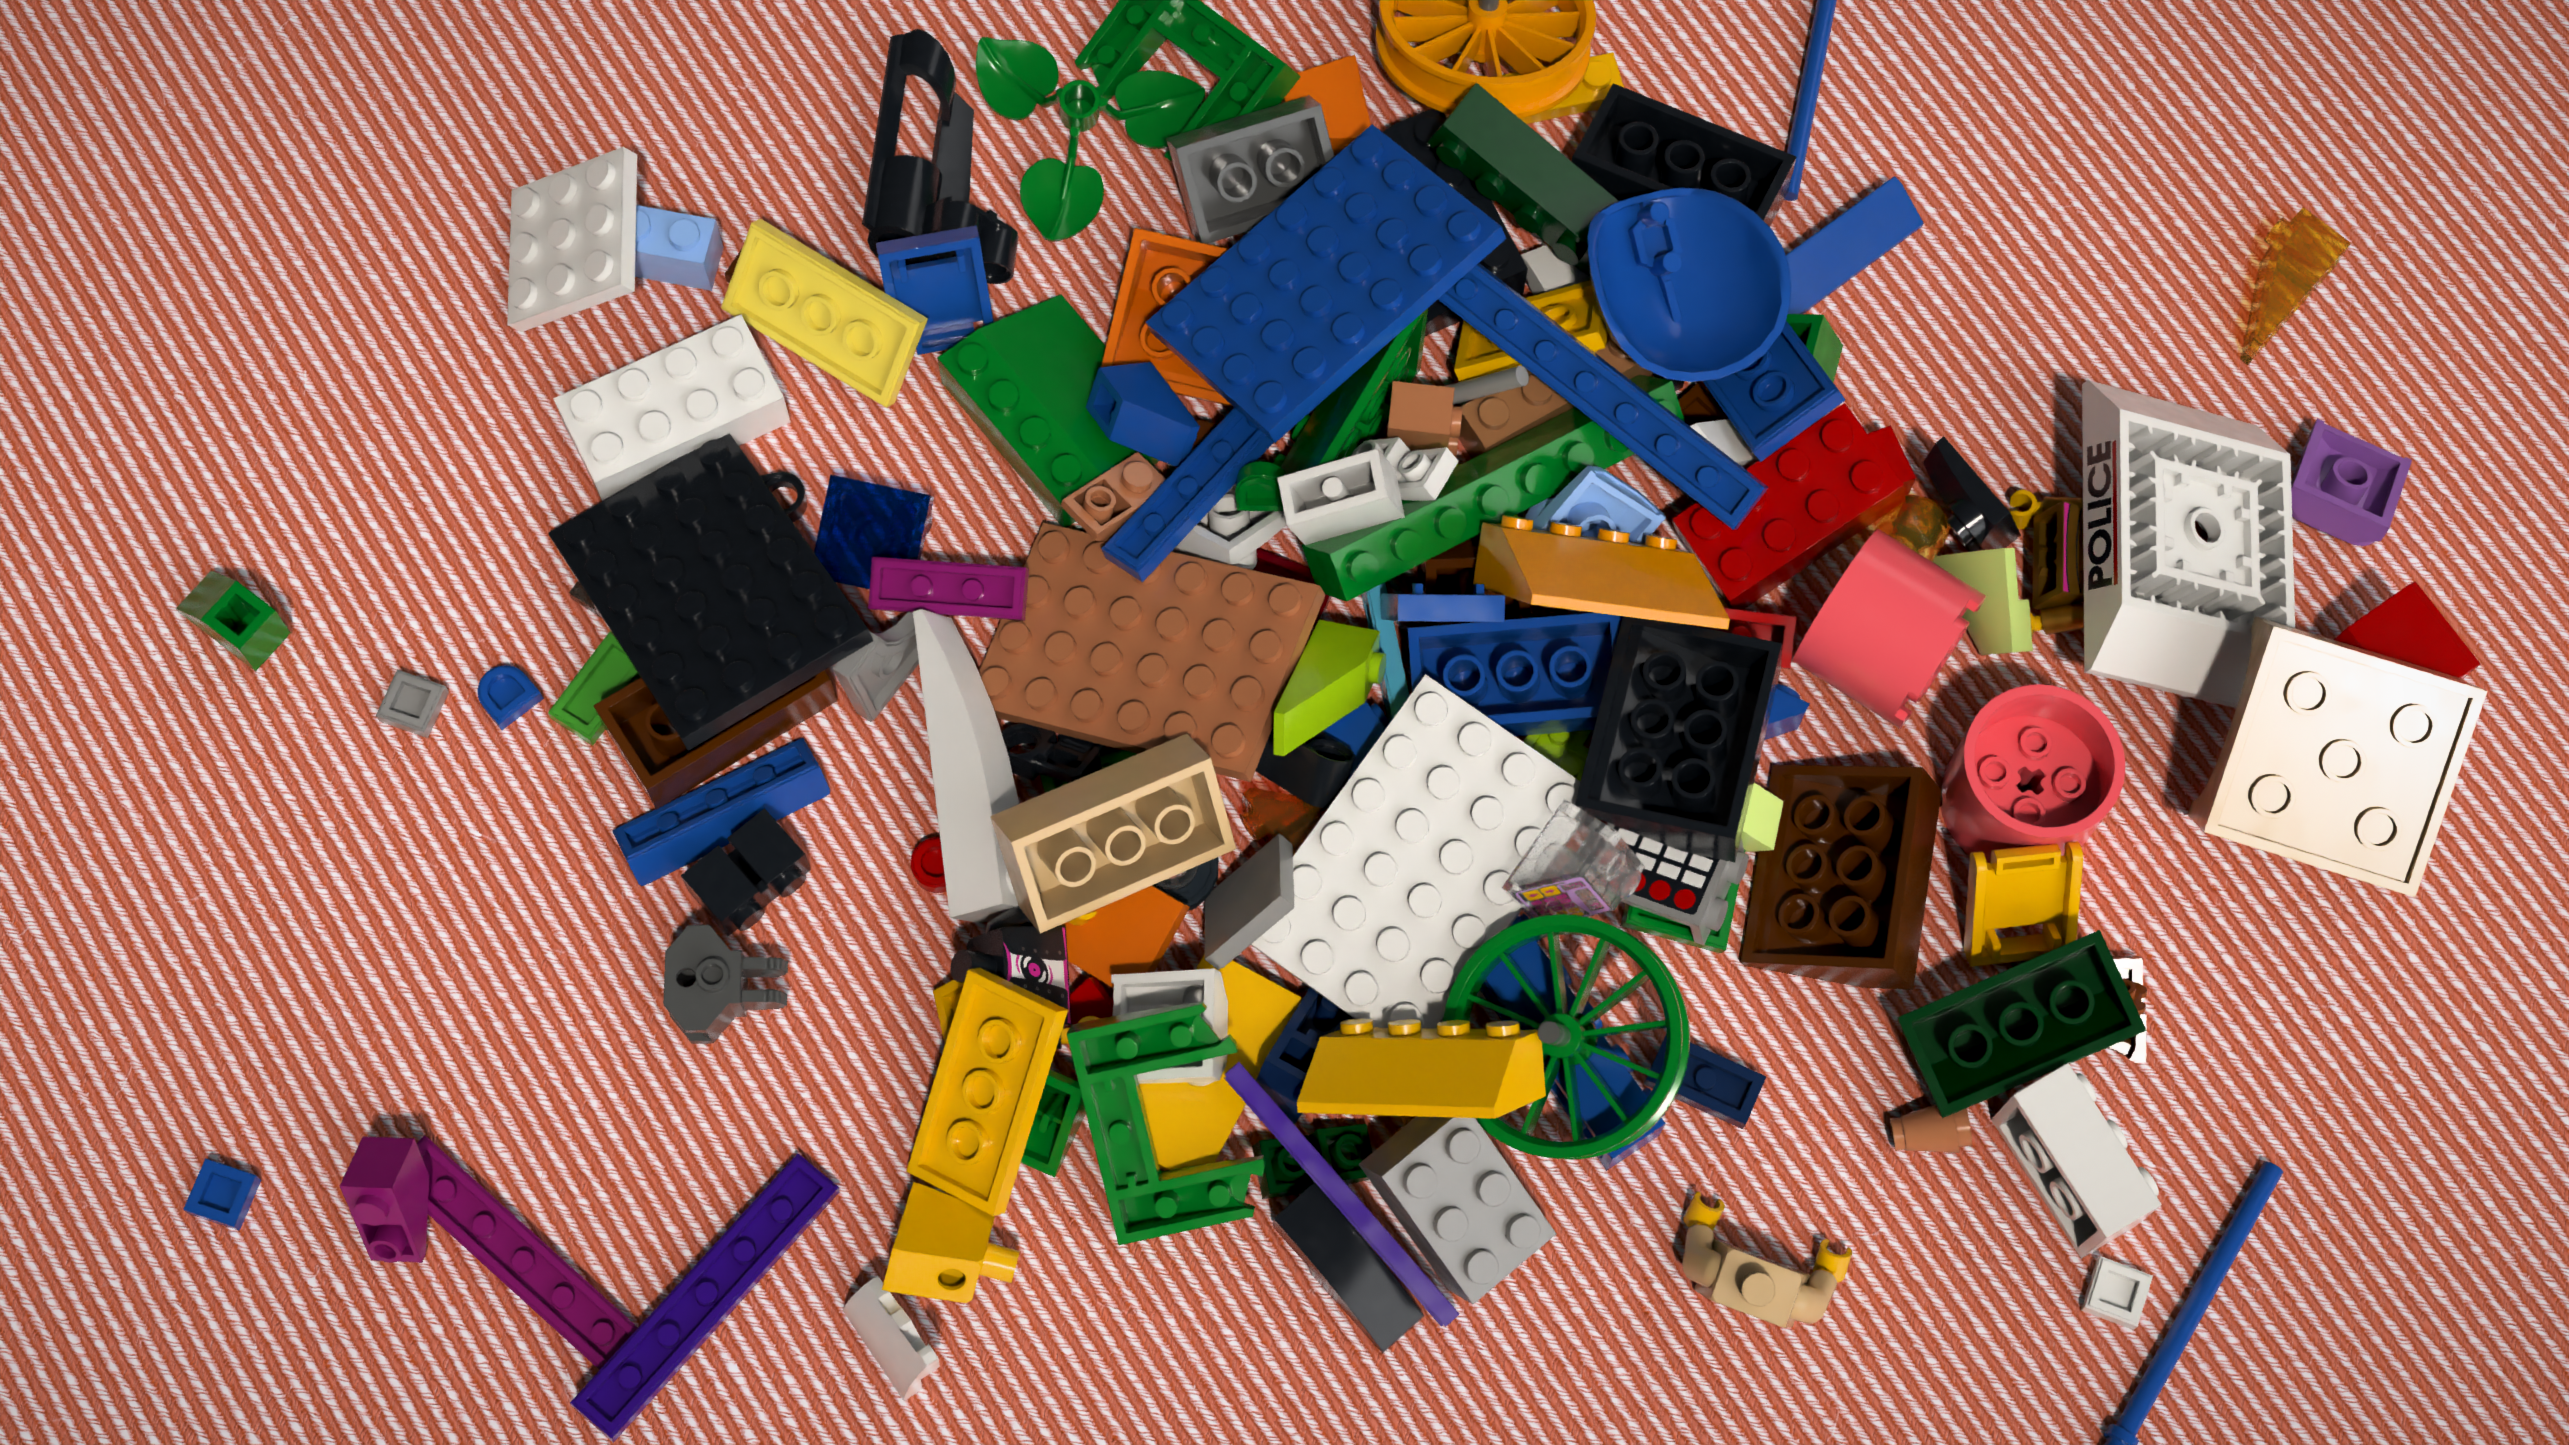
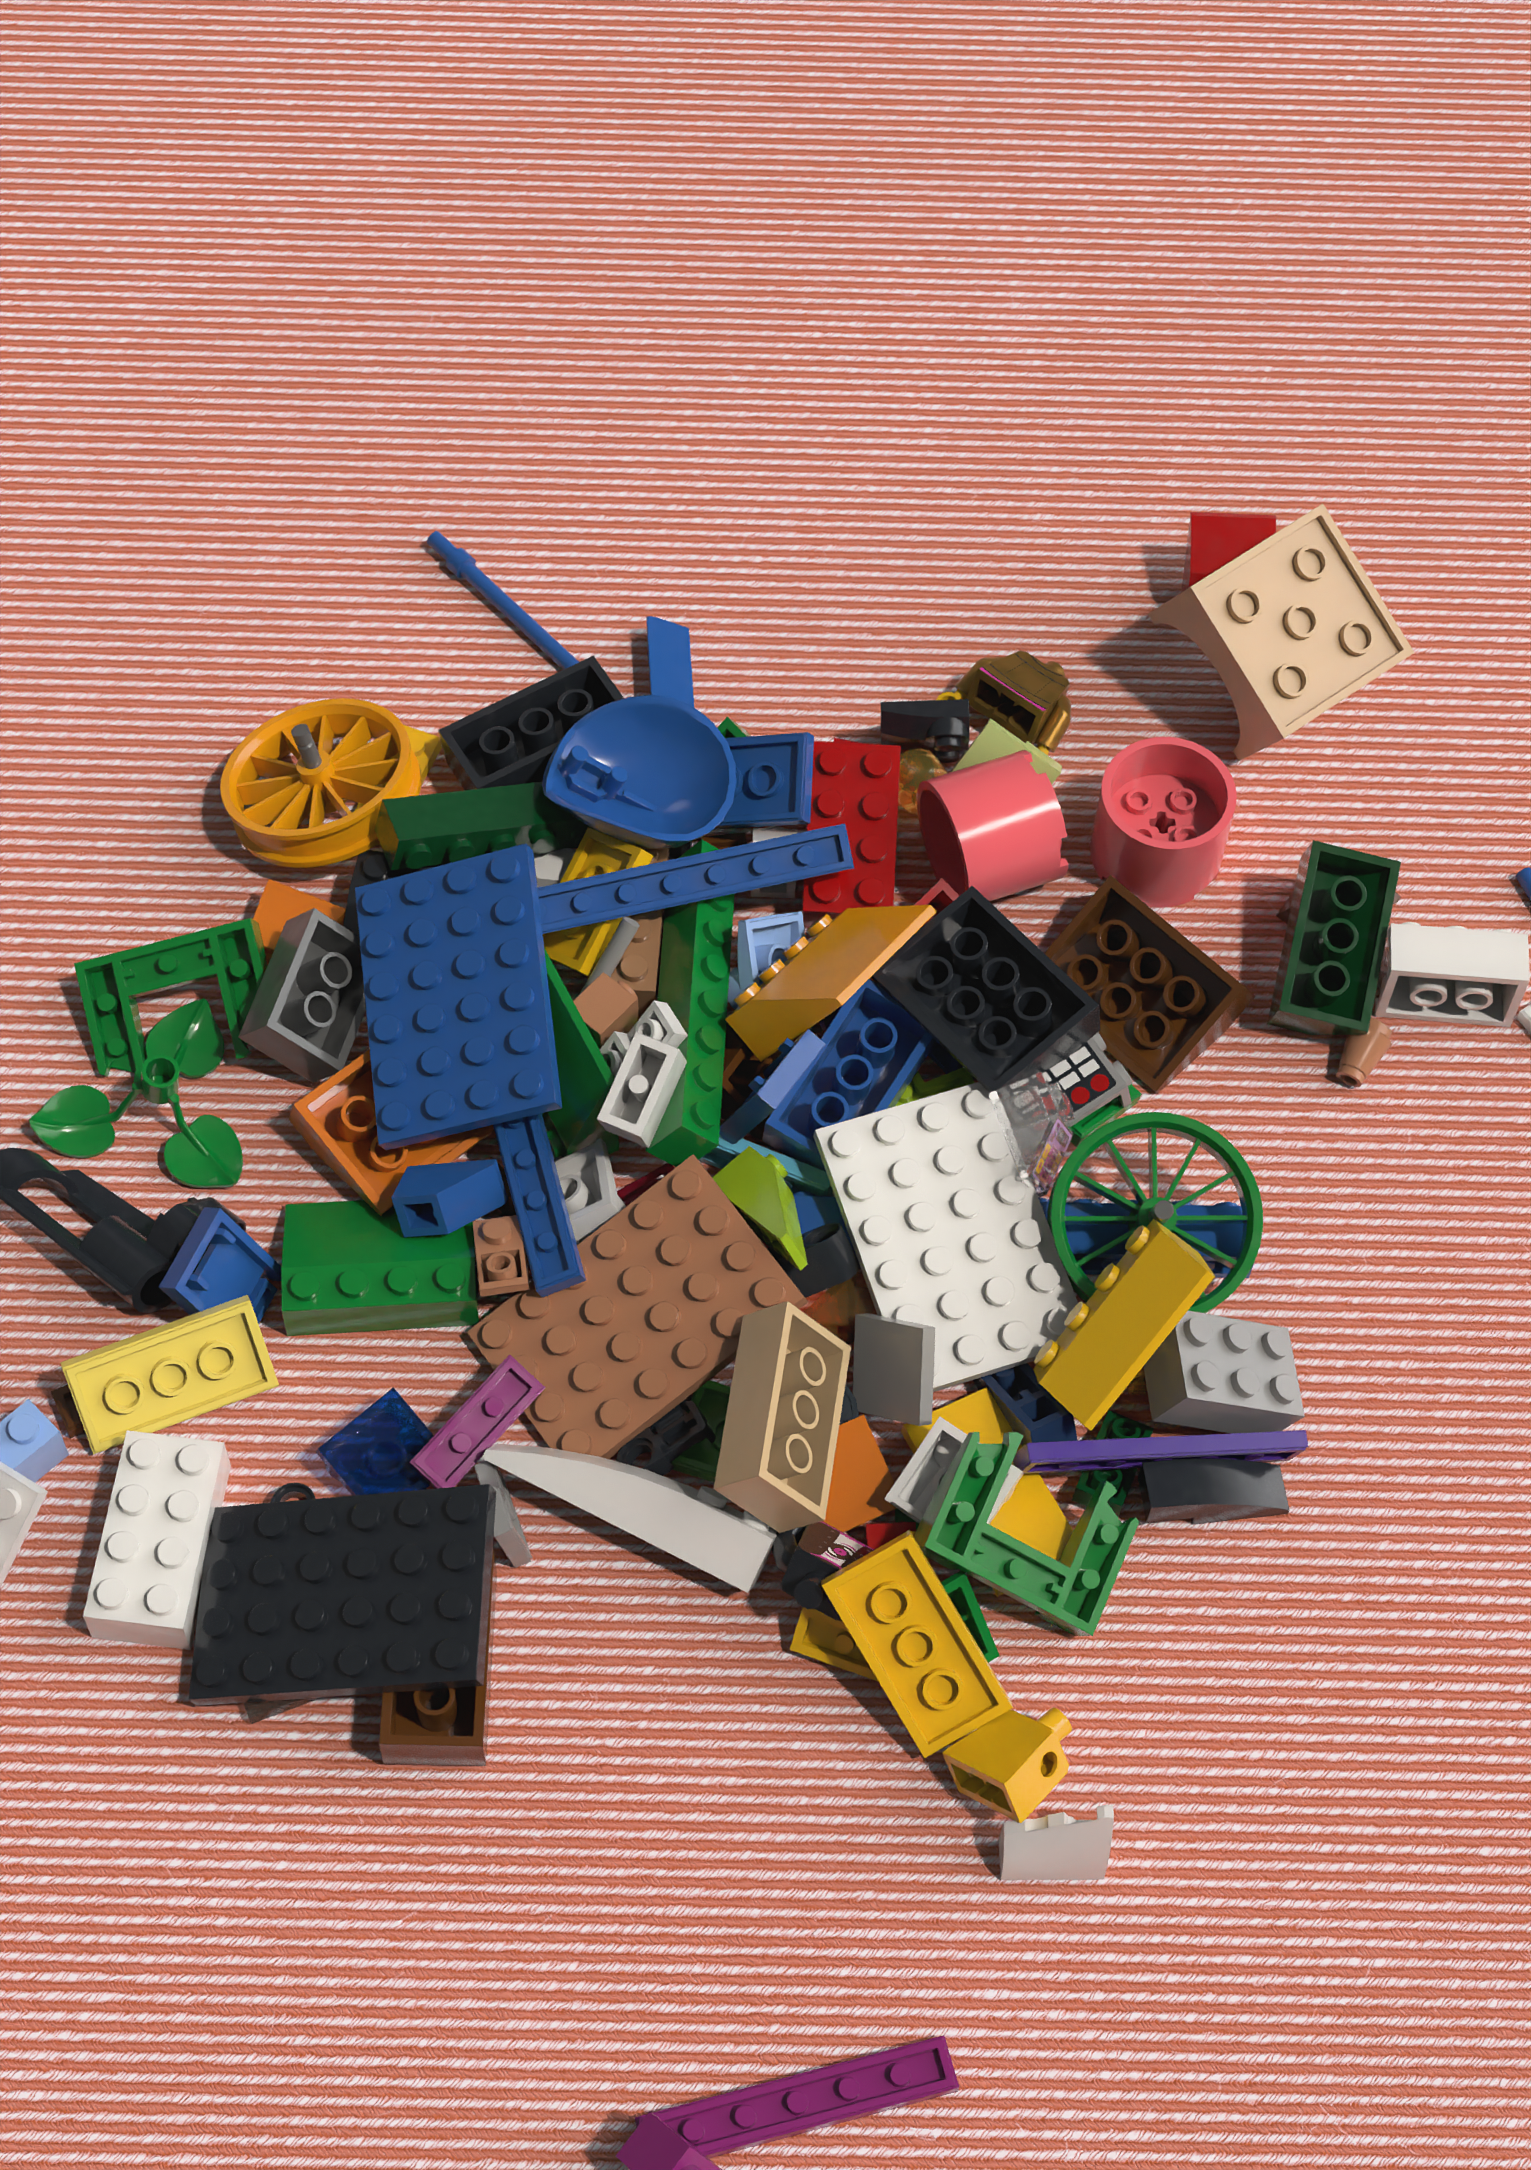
camera: 55 degrees left, 10 degrees down
green slope [176,570,291,671] -> none
light grey tile [376,669,449,738] -> none
blue tile [477,665,544,730] -> none
bright green tile [548,631,640,746] -> none
dark purple tile [570,1153,839,1443] -> none
blue slope [612,738,830,886] -> none
dark grey hinge [663,925,788,1044] -> none
black piece [681,808,811,936] -> none
red tile [911,837,947,893] -> none
green tile [1235,461,1287,511] -> none
dark blue plate [1644,1033,1766,1129] -> none
tan torso [1682,1191,1852,1328] -> none
yellow container [1964,841,2083,967] -> none
white slope [2082,380,2295,708] -> none
clear yellow slope [2240,207,2351,365] -> none
medium lavender slope [2291,418,2412,546] -> none

